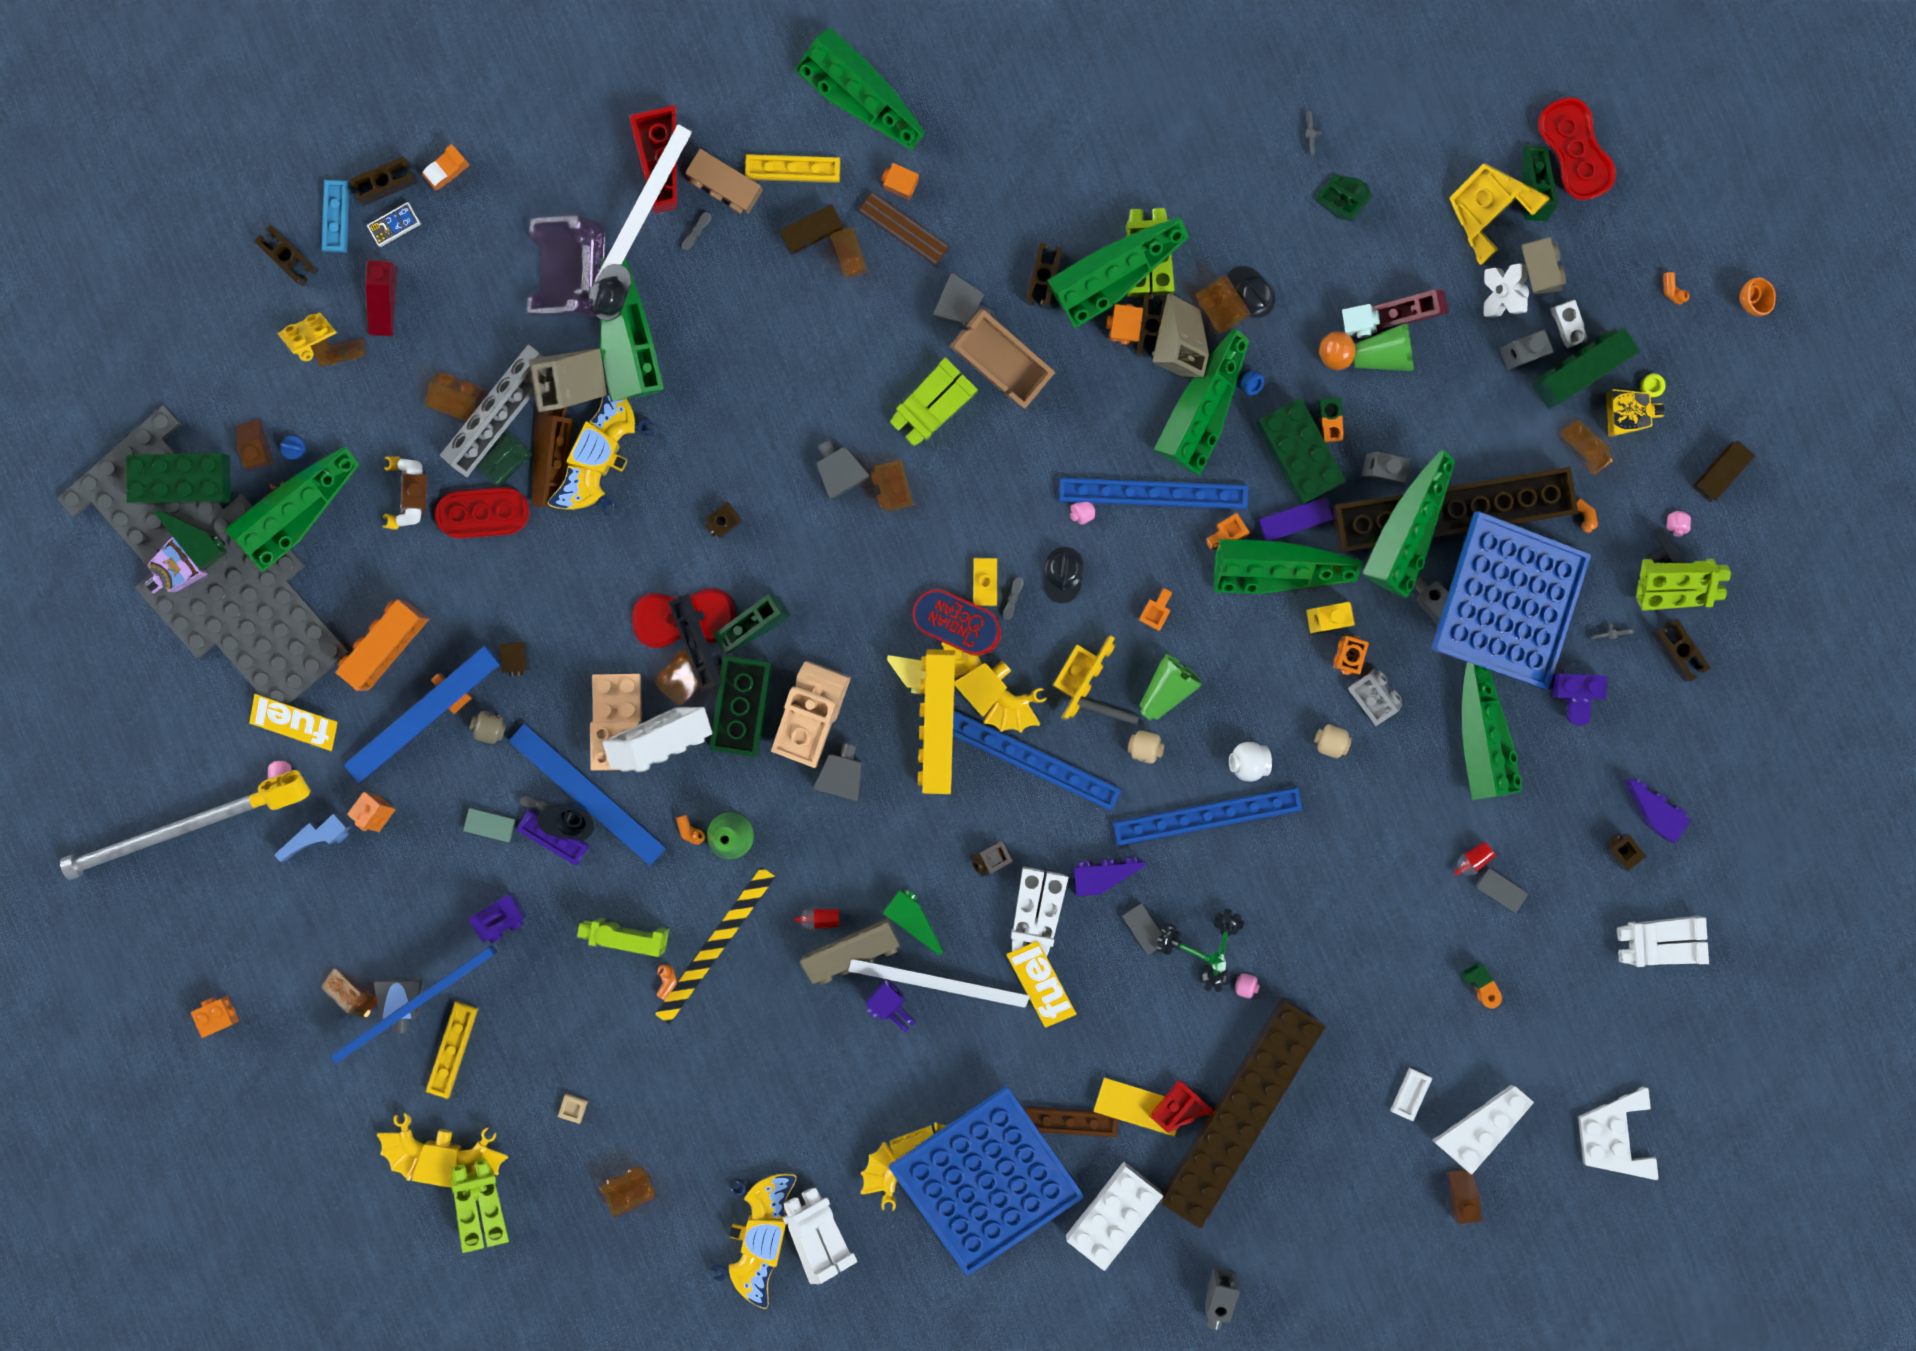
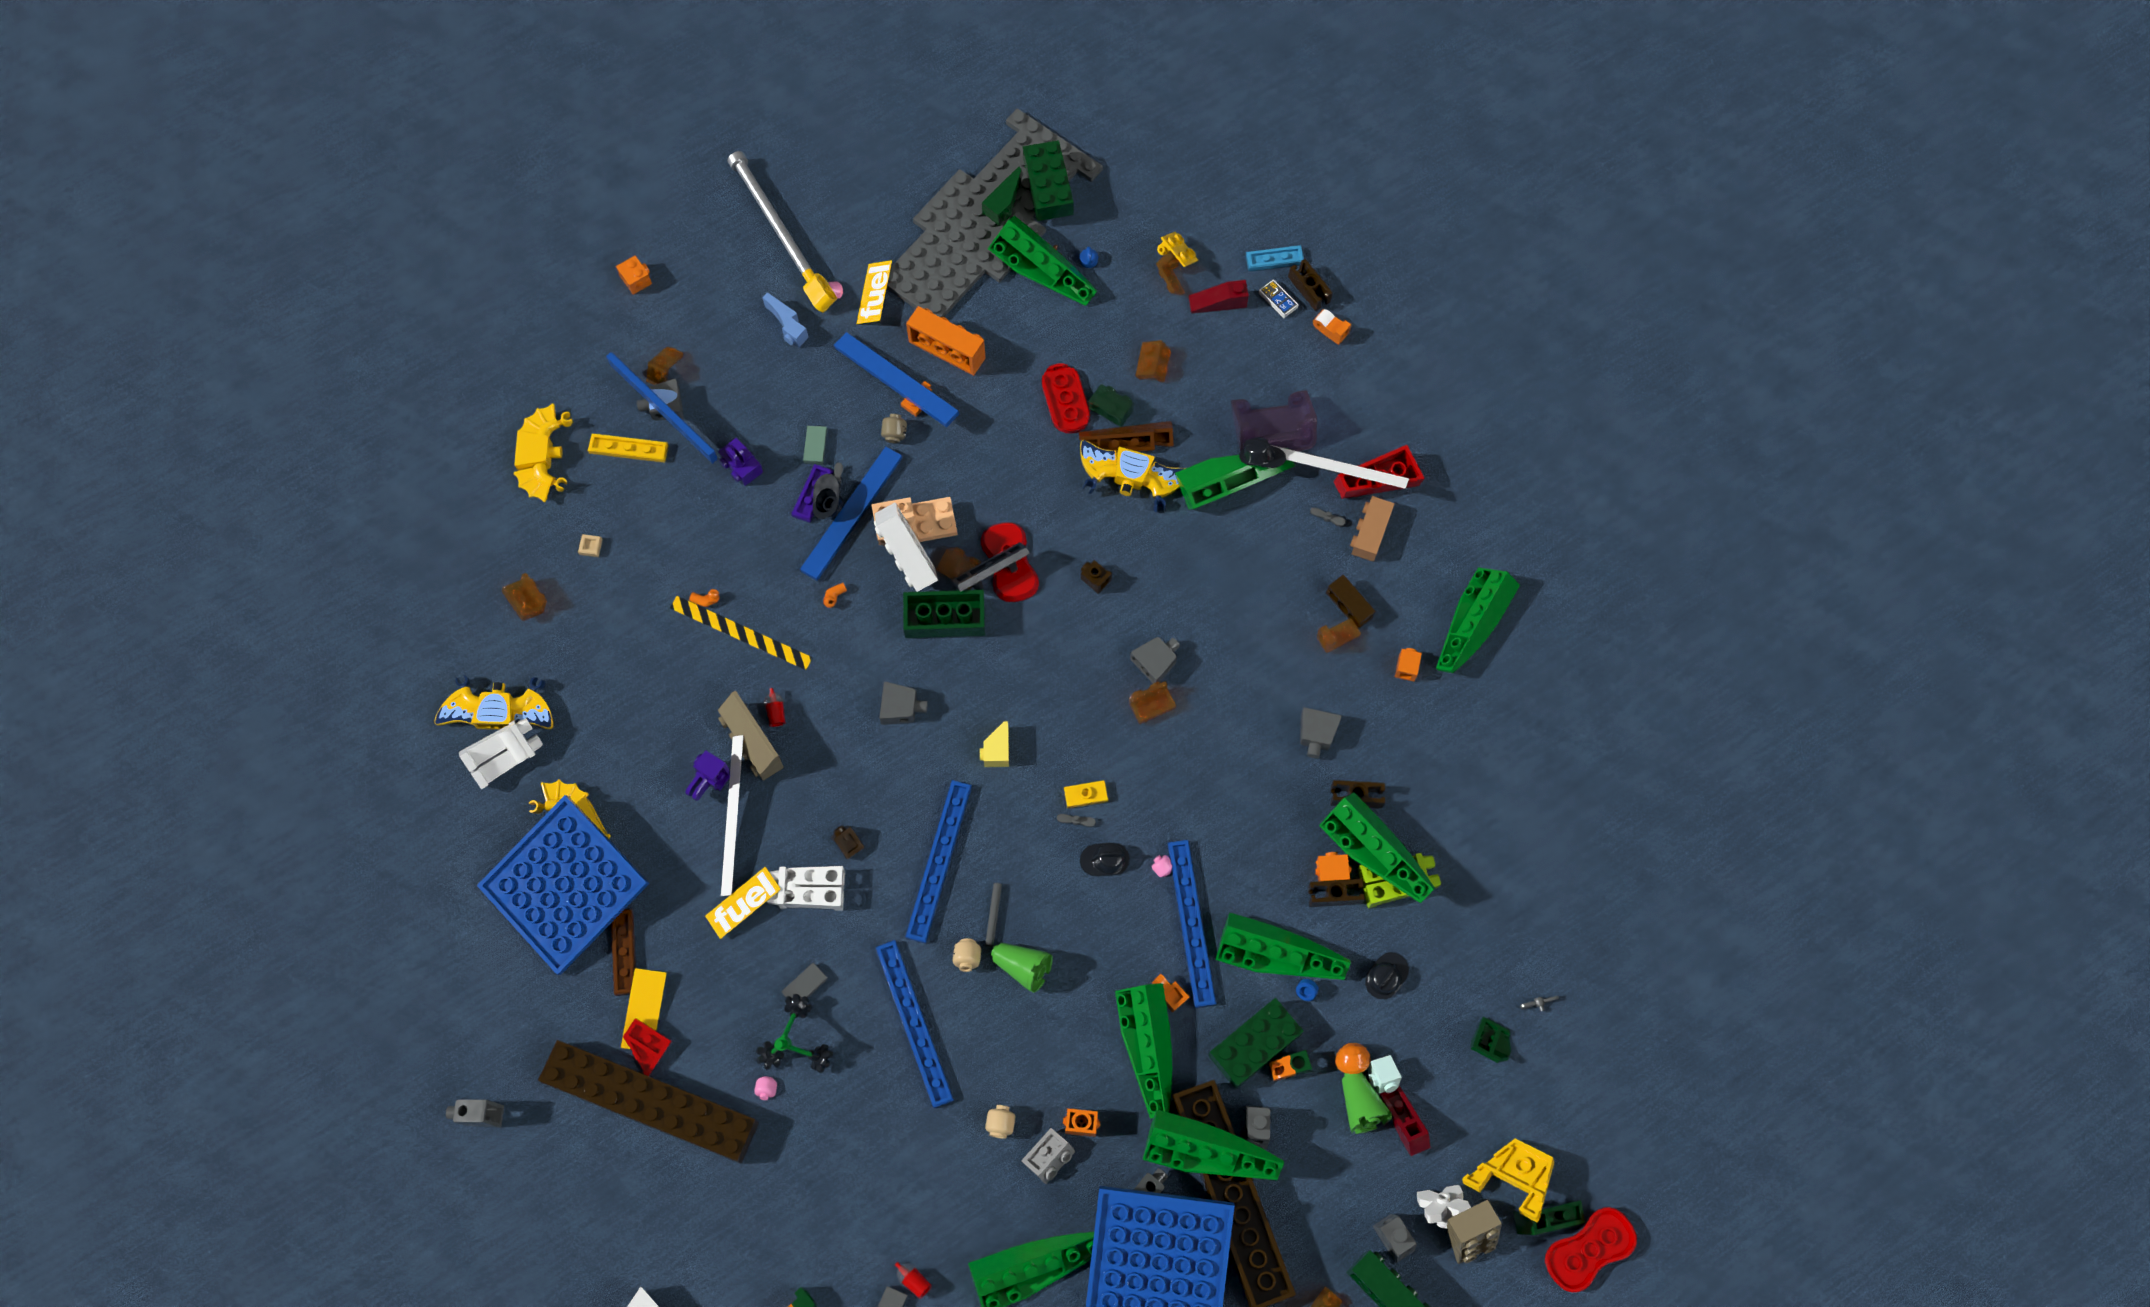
camera: 85 degrees right, 20 degrees down
torso [145,537,209,594] -> none
reddish brown slope [237,419,275,471] -> none
dark brown piece [254,224,319,287] -> none
orange head [347,791,396,832] -> none
torso [383,456,427,530] -> none
light grey brick [440,344,544,477] -> none
lime hips [450,1159,509,1253] -> none
dark brown brick [499,642,530,677] -> none
dark tan slope [528,348,607,412] -> none
lime hips [577,917,669,957] -> none
bright green cone [707,812,754,859] -> none
dark green slope [713,594,791,654] -> none
yellow tile [745,154,840,183] -> none
light nougat piece [771,661,851,768] -> none
reddish brown tile [859,192,949,266] -> none
green slope [883,889,943,955] -> none
lime hips [890,357,978,447] -> none
tile [913,590,1001,656] -> none
yellow brick [918,649,955,794] -> none
yellow torso [941,643,1047,733] -> none
medium nougat piece [949,310,1055,409] -> none
yellow bracket [1052,636,1115,720] -> none
white brick [1066,1162,1163,1271] -> none
dark purple slope [1073,857,1146,896] -> none
orange plate [1138,588,1173,631] -> none
dark tan slope [1152,294,1209,377] -> none
clear orange bracket [1195,275,1251,334] -> none
white piece [1229,742,1272,782] -> none
dark purple tile [1258,497,1334,541] -> none
yellow torso [1306,602,1355,633] -> none
white tile [1390,1068,1432,1121] -> none
white leg [1549,300,1587,348] -> none

